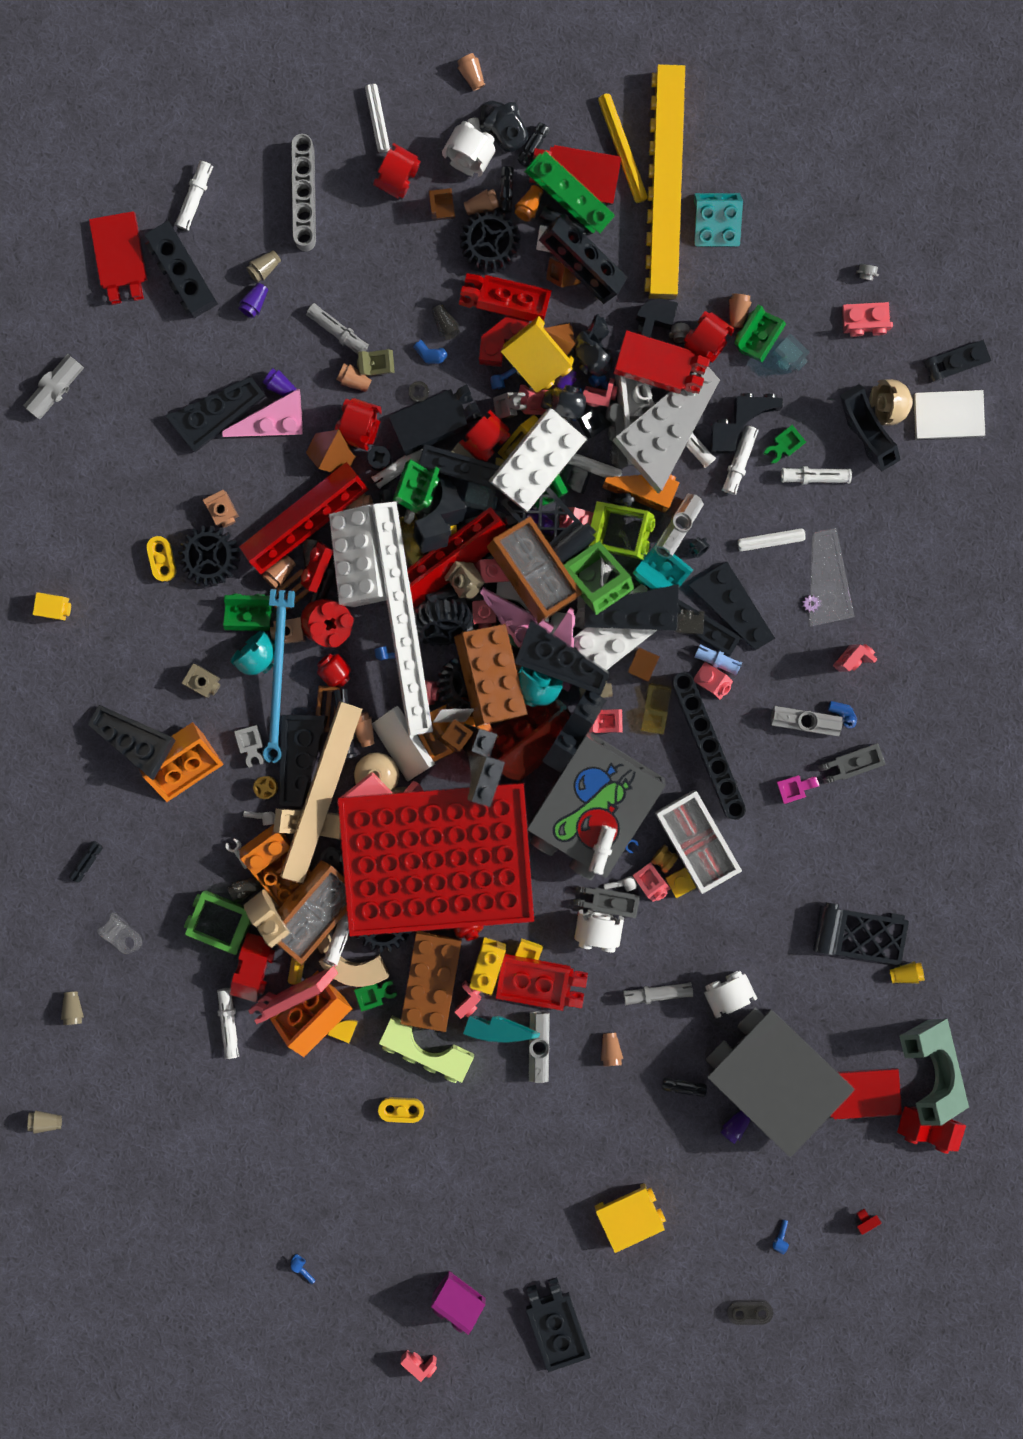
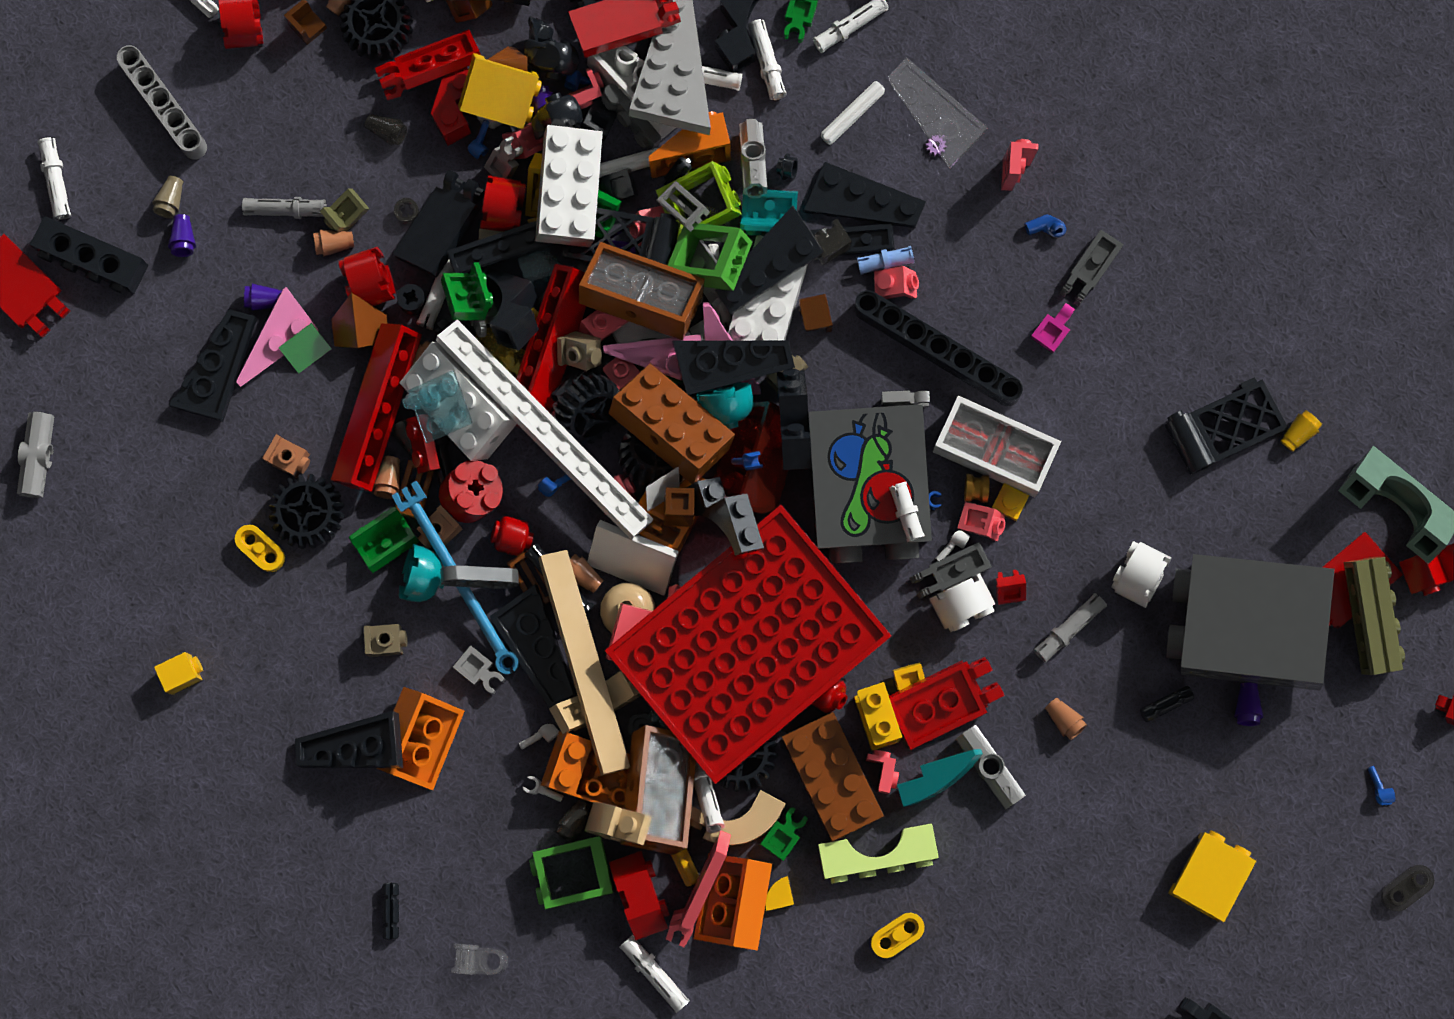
camera: 35 degrees left, 10 degrees down
pearl gold wheel [253,776,278,799] -> none
blue arm [413,340,447,364] -> none
coral bracket [589,709,622,733] -> none
clear yellow slope [641,683,672,734] -> none
light grey piece [771,706,843,737] -> none
none -> green sticker [279,323,331,373]
none -> clear light blue hinge [403,370,473,443]
none -> dark grey beam [440,565,519,589]
none -> light grey tile [656,181,710,232]
none -> blue hand [731,451,763,471]
none -> light grey plate [881,391,930,407]
none -> red tile [996,570,1026,605]
none -> olive brick [1343,557,1405,675]

